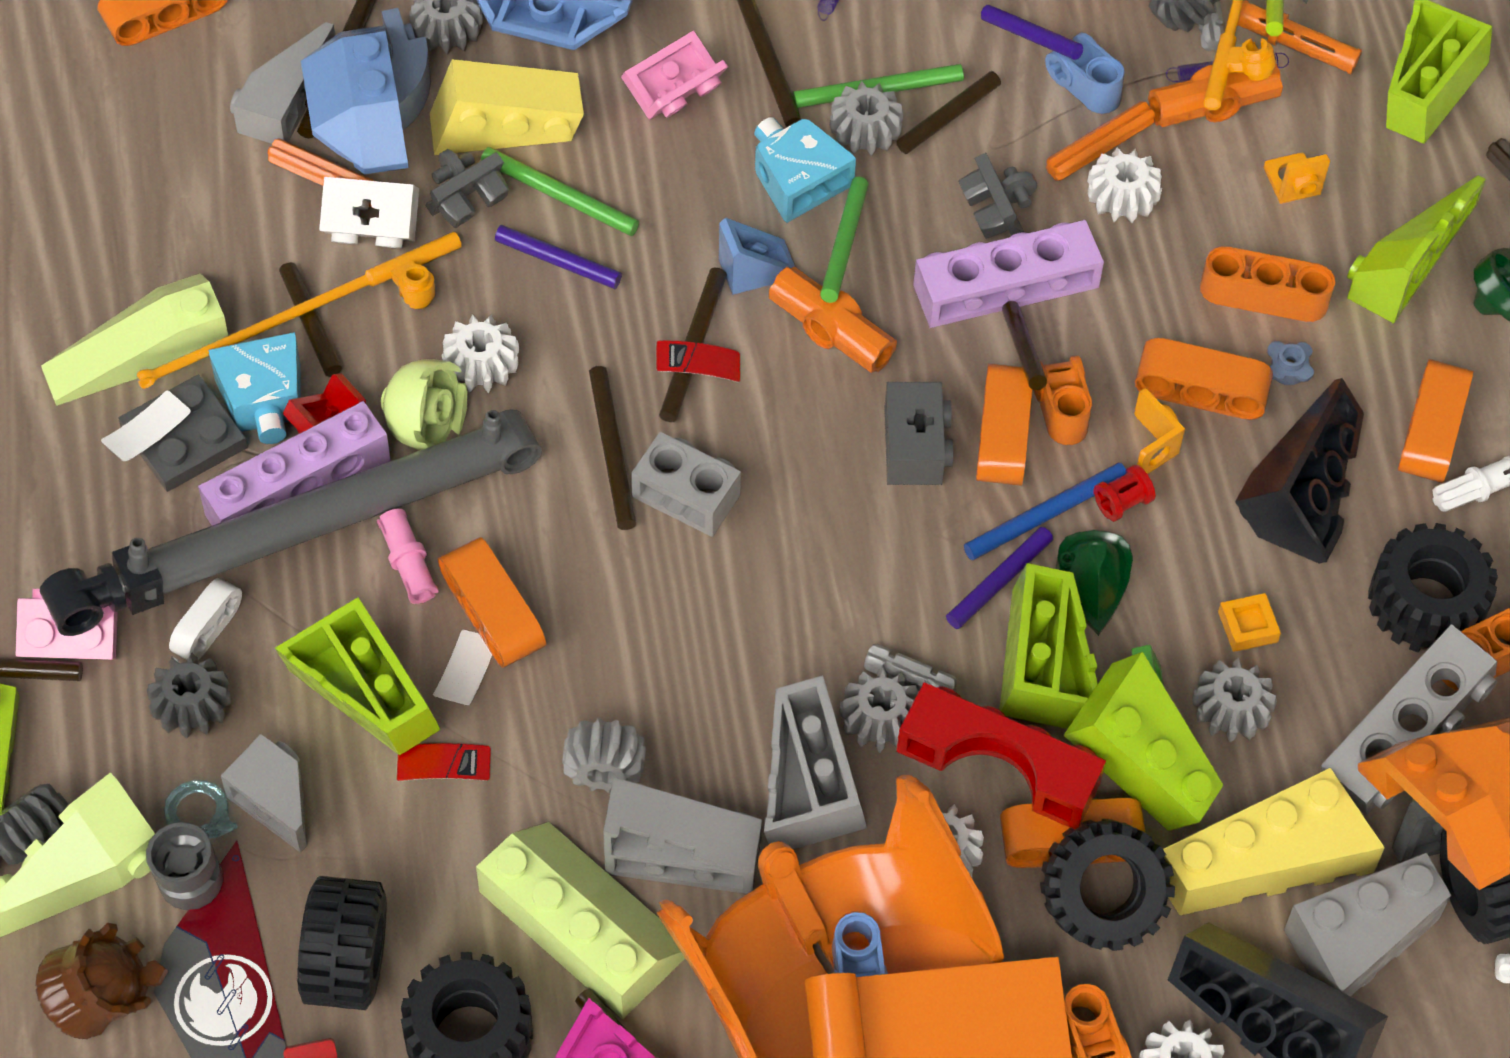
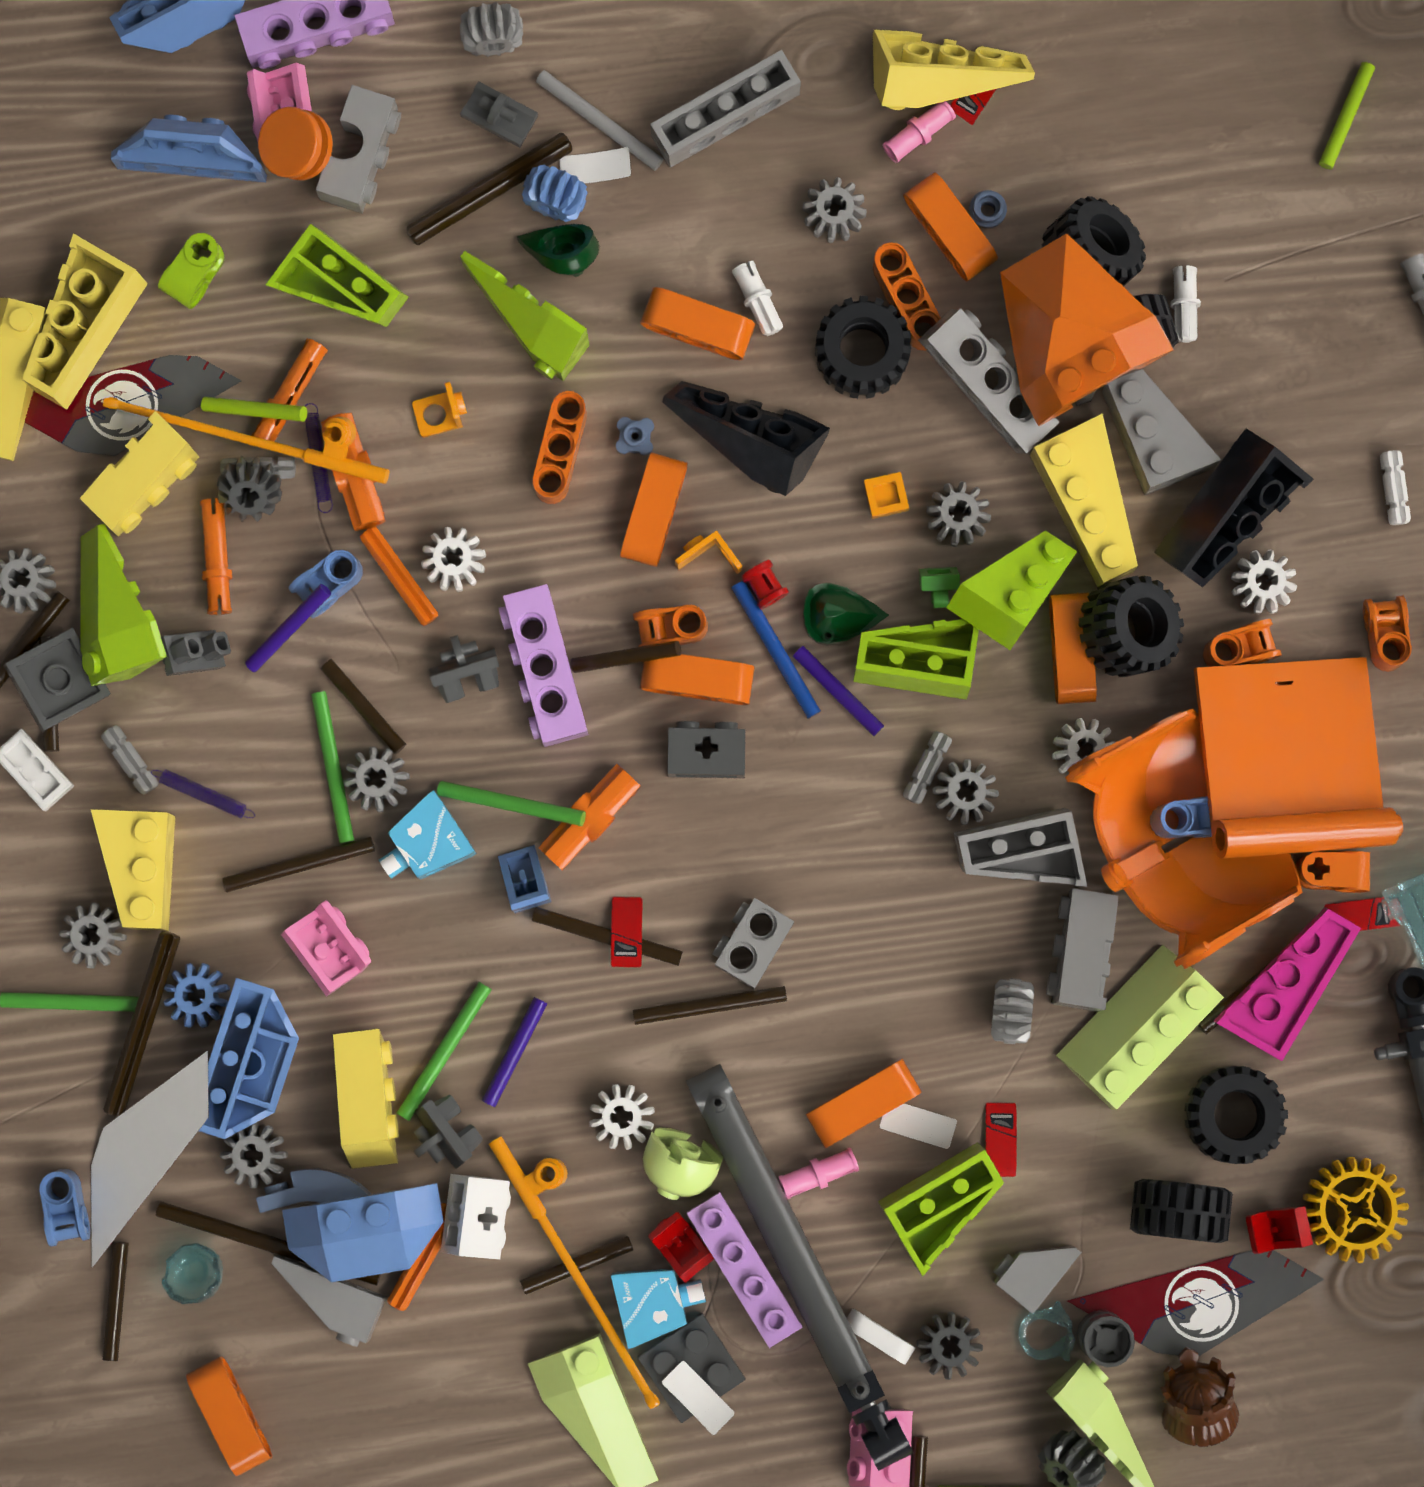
camera: 85 degrees left, 25 degrees up
red arch [896,682,1106,829] -> none

